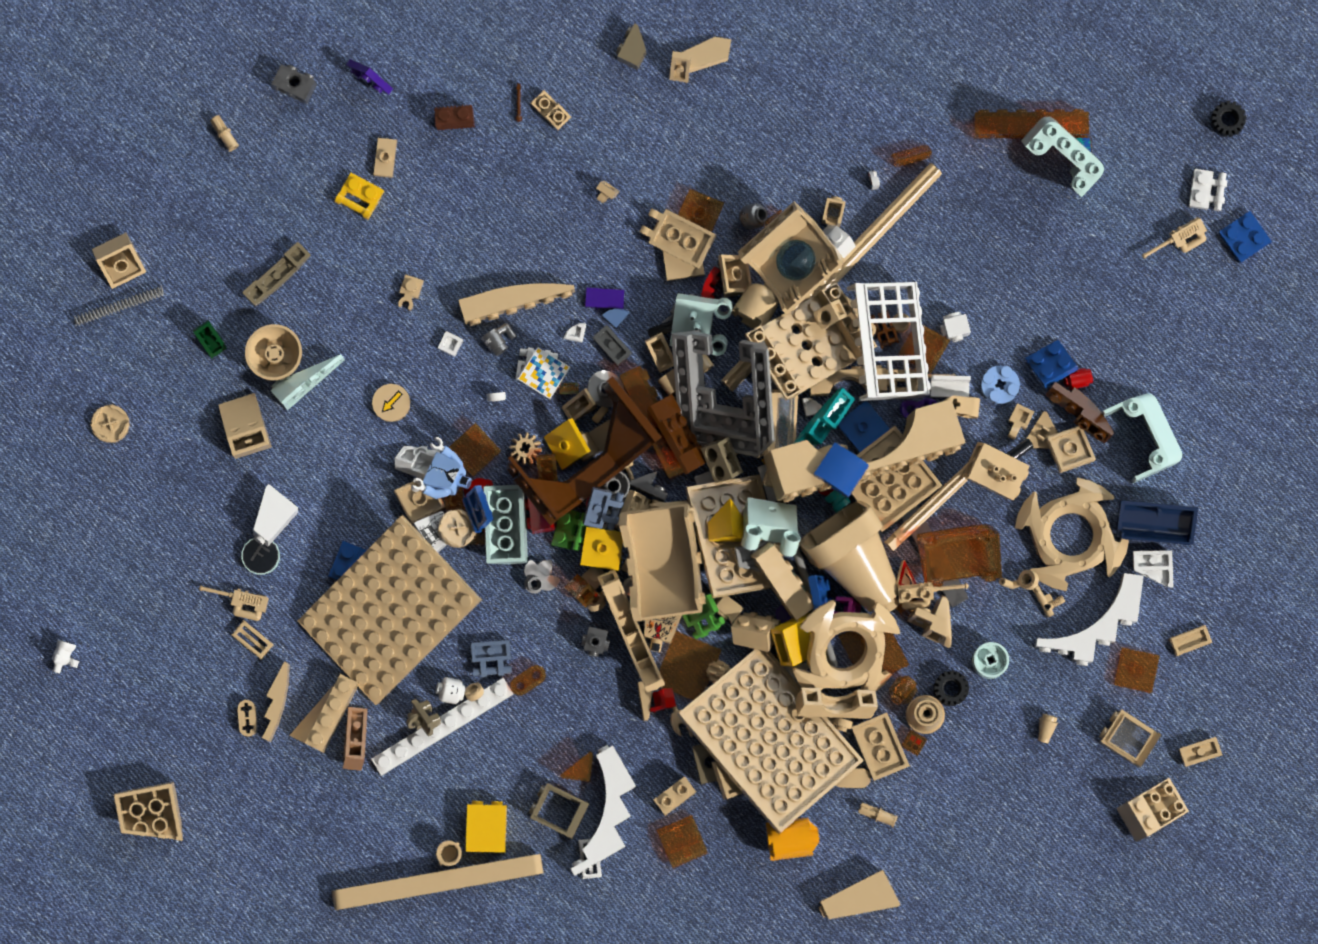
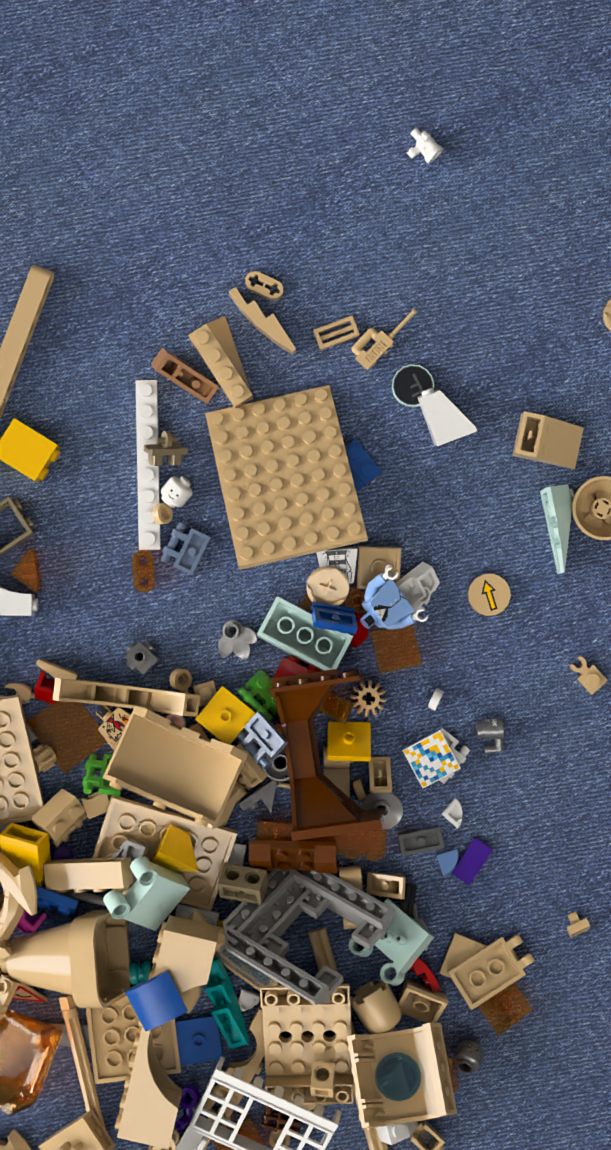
camera: 120 degrees right, 5 degrees up
tan wedge [114,782,183,841] -> none
tan piece [436,841,462,866] -> none
white tile [438,331,463,357] -> none
tan slope [459,284,575,326] -> none
clear orange tile [559,382,579,394] -> none
clear orange brick [564,574,599,608] -> none

